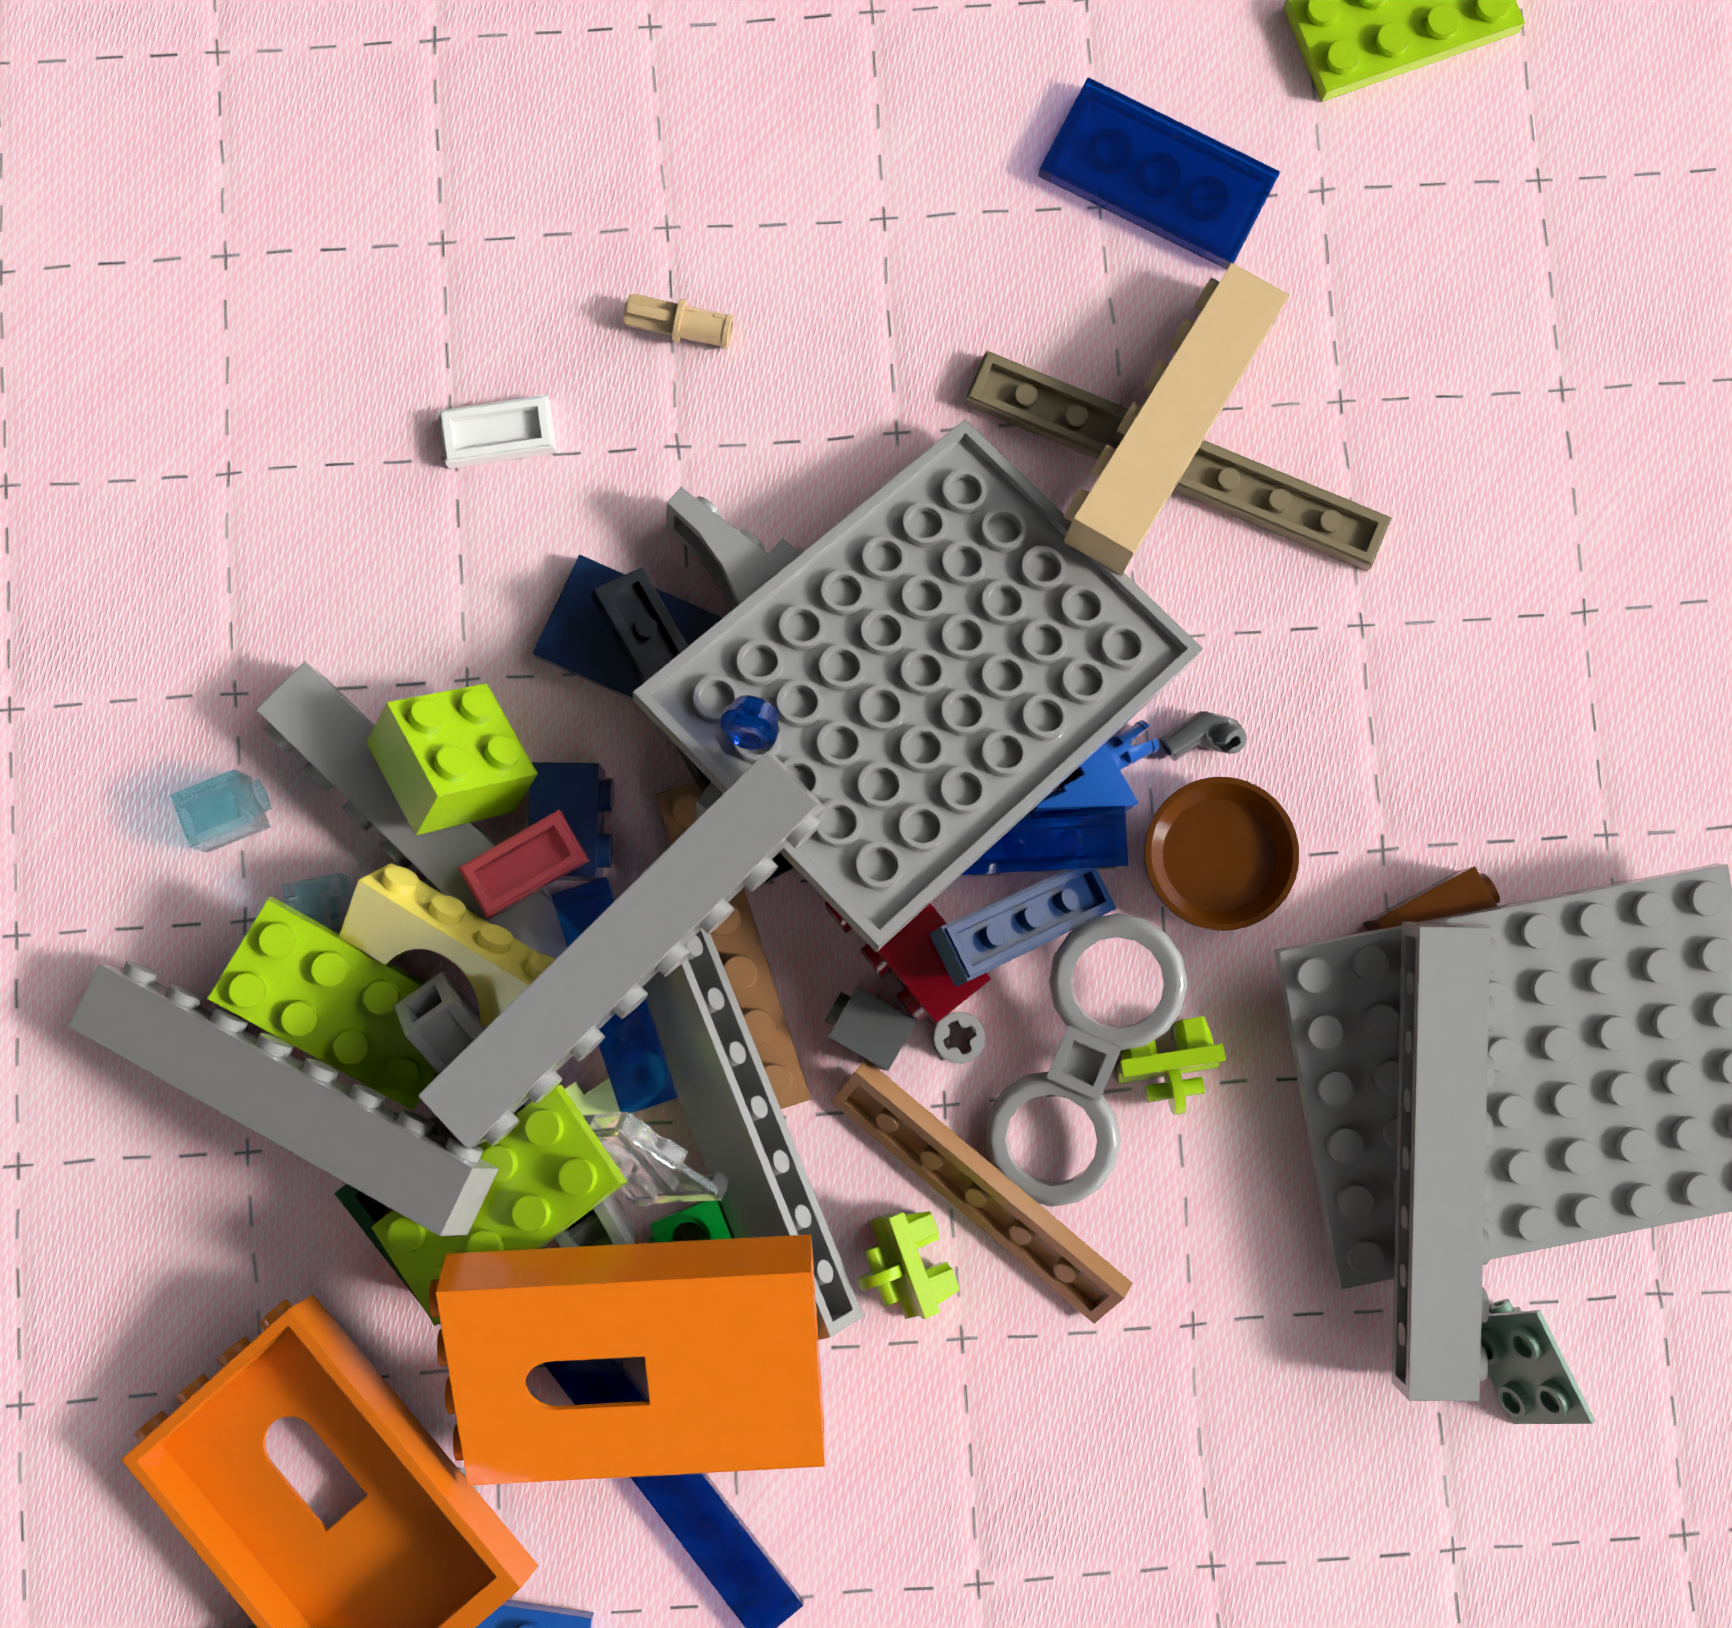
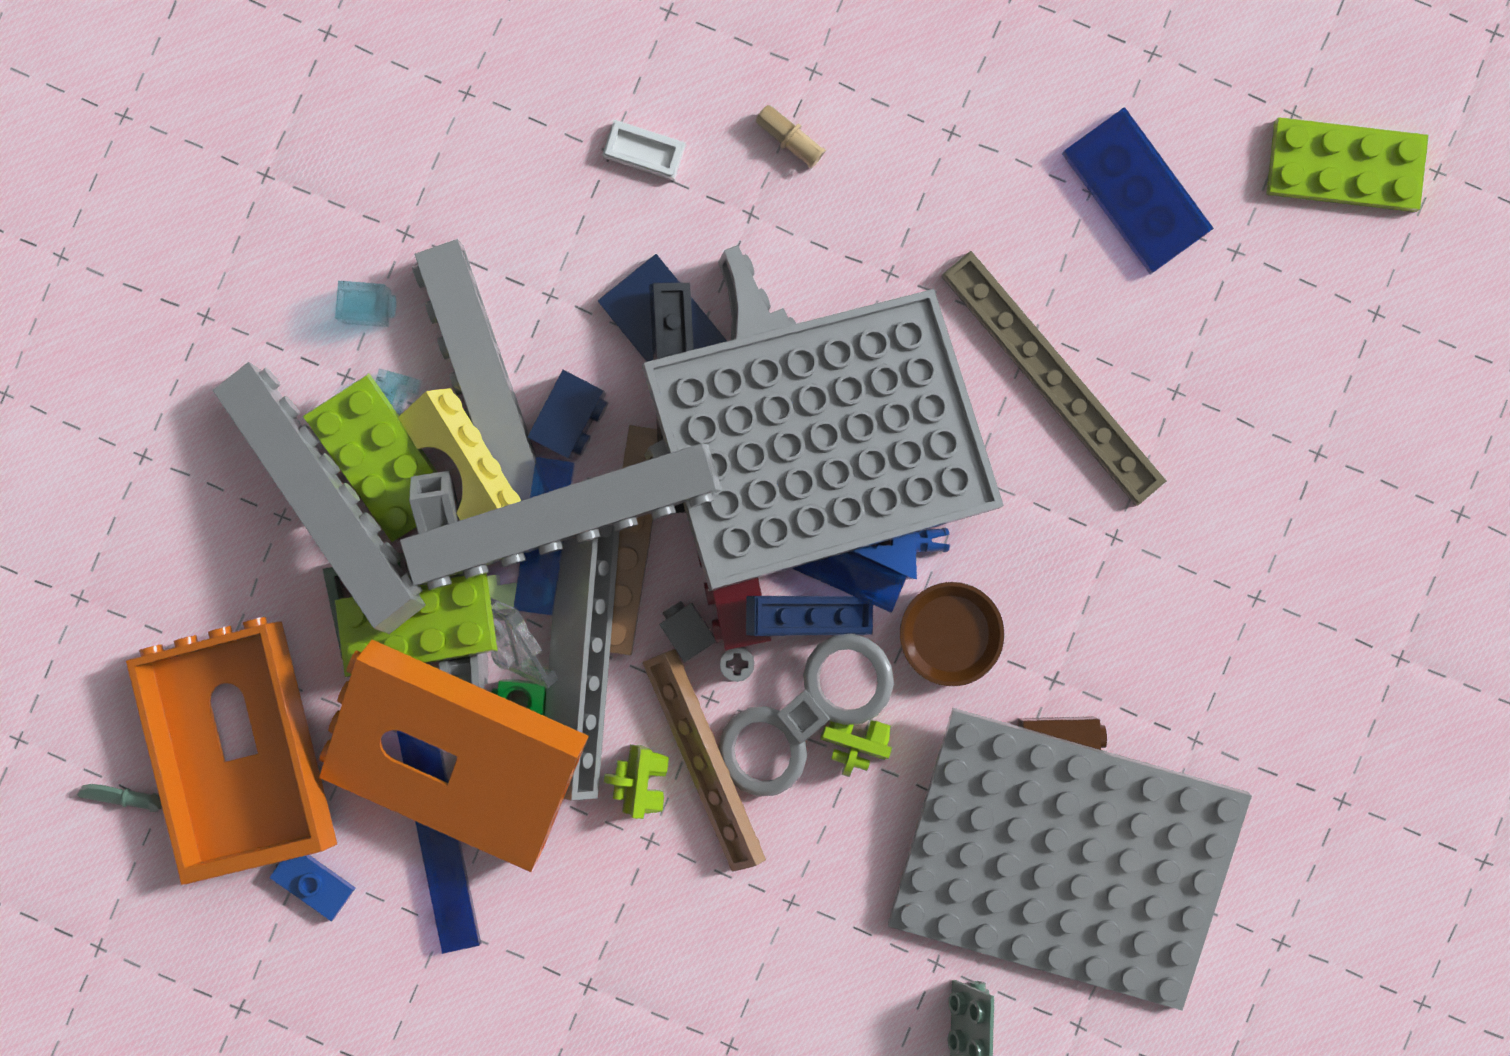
camera: 30 degrees right, 5 degrees up
lime brick [366,683,538,835] -> none
coral tile [458,810,590,919] -> none
clear blue plate [720,695,780,750] -> none
tan brick [1063,263,1289,575] -> none
dark grey arm [1159,711,1247,761] -> none
light grey brick [1392,922,1498,1401] -> none

